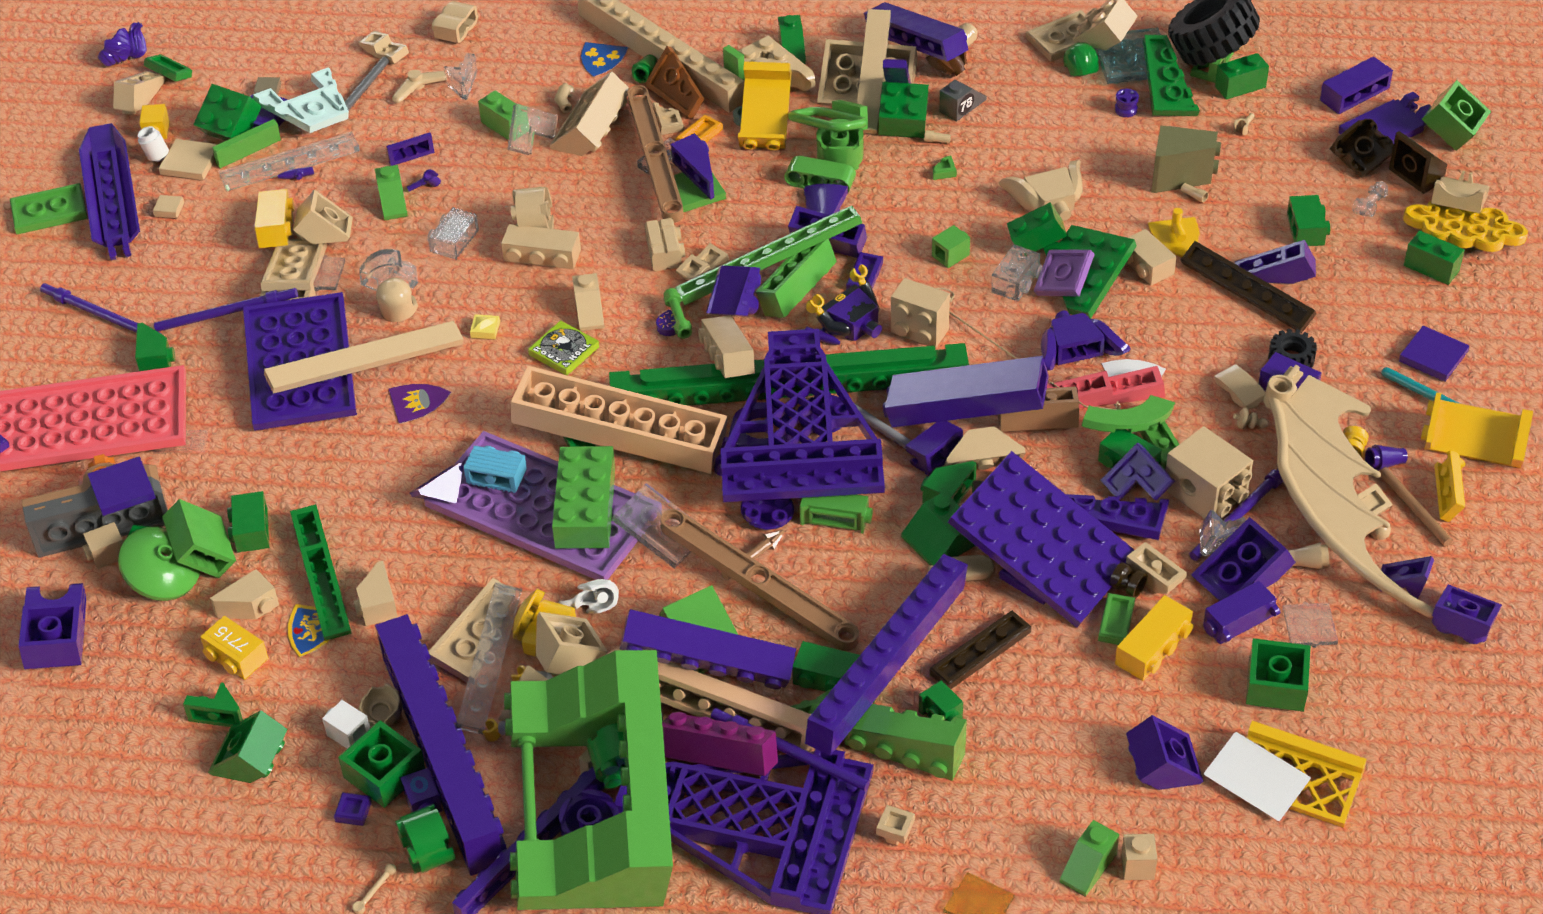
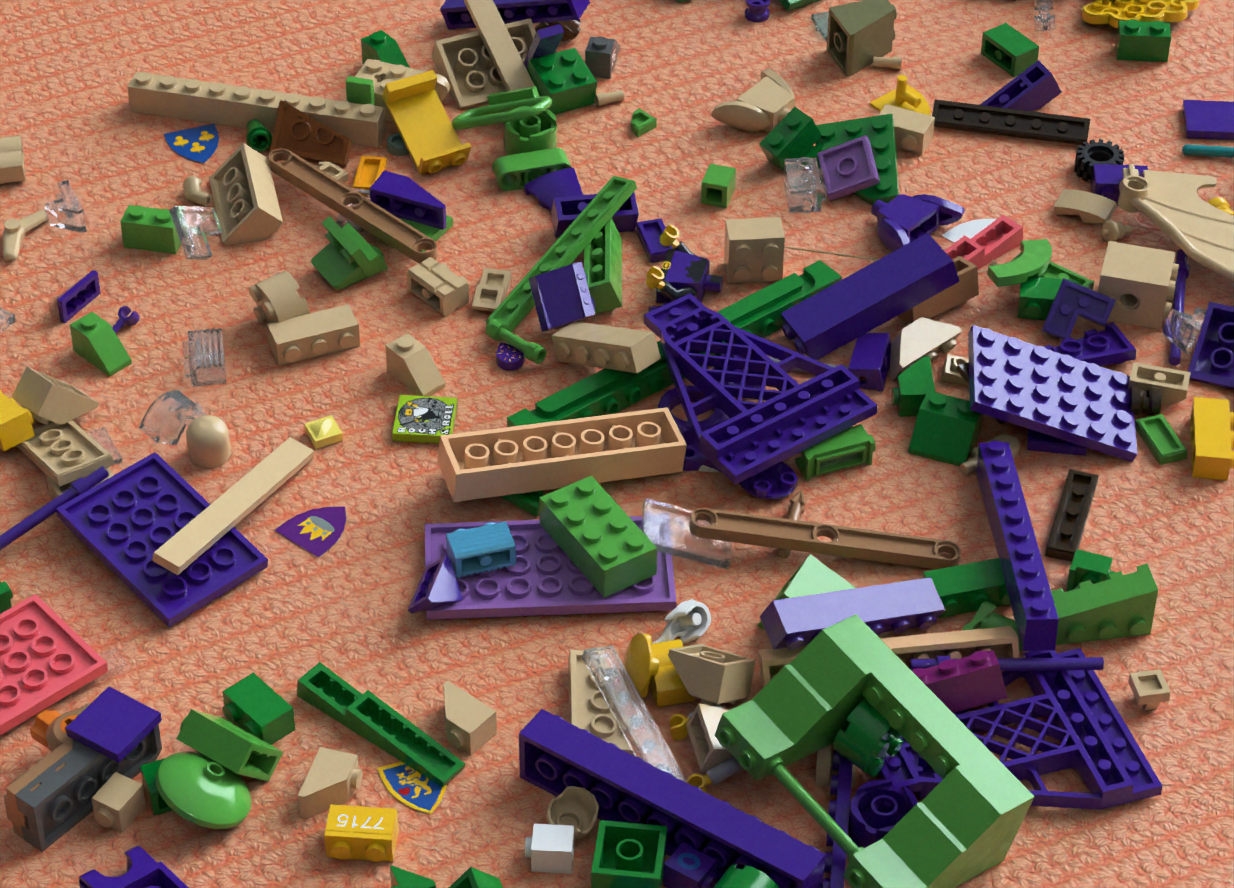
camera: 35 degrees left, 5 degrees down
none -> bright green piece [311,216,388,290]

